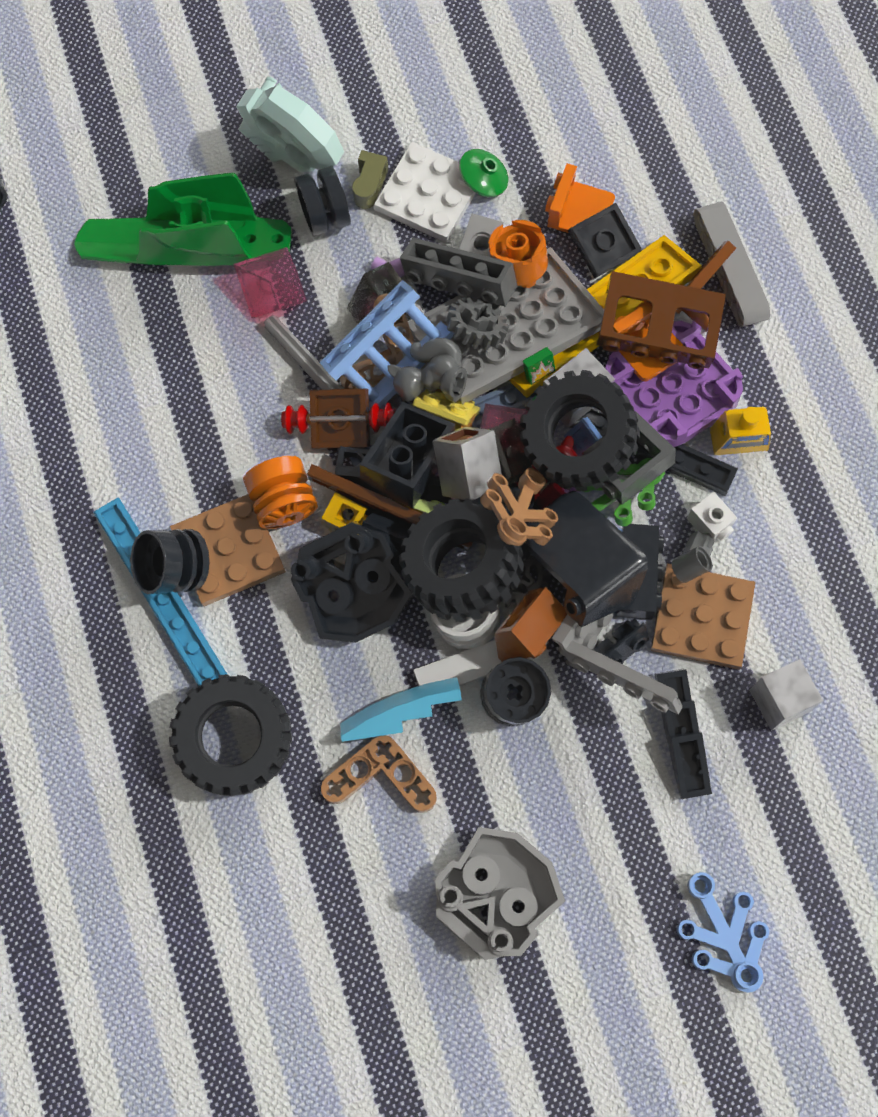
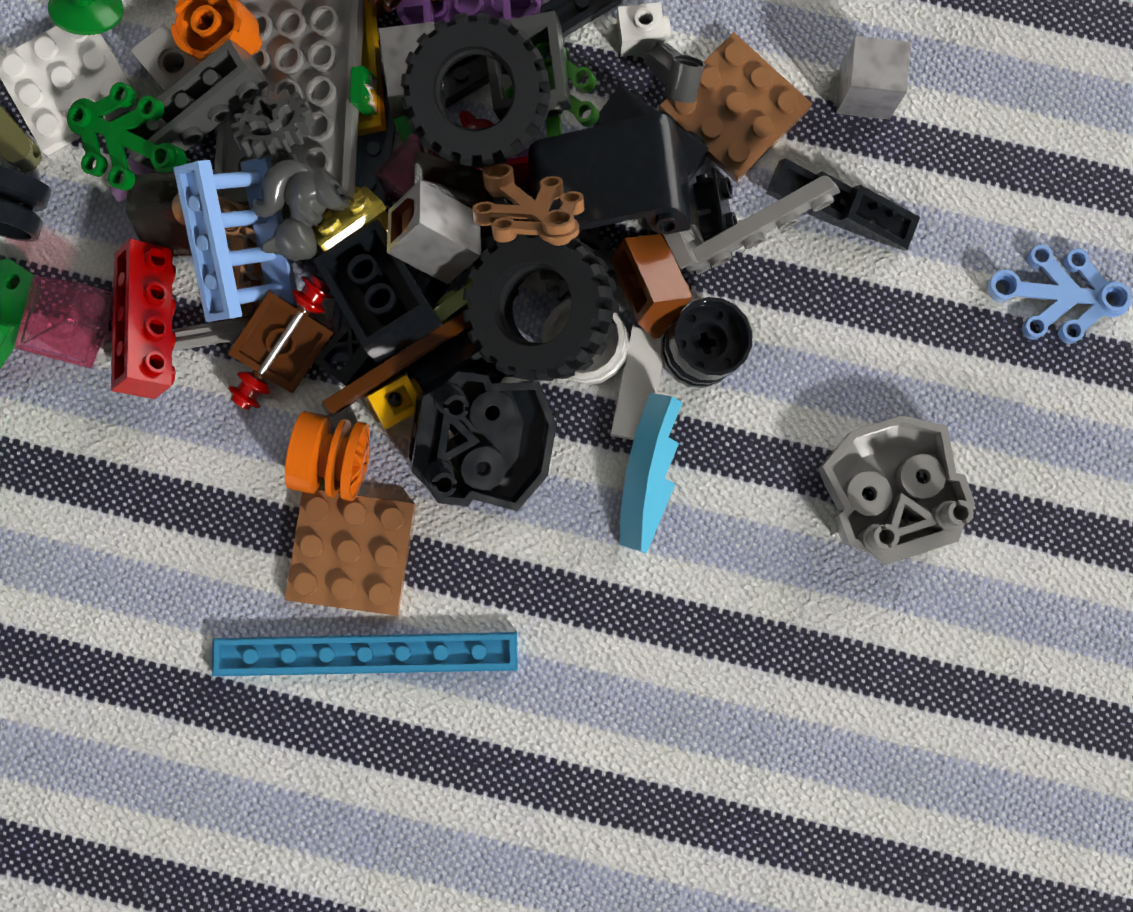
camera: 60 degrees left, 10 degrees up
black wheel [130,529,210,594] -> none
black tyre [169,674,292,796] -> none
medium nougat beam [321,735,437,813] -> none
medium blue tile [564,417,602,456] -> none
none -> green plant [67,82,187,191]
none -> red brick [111,238,176,399]

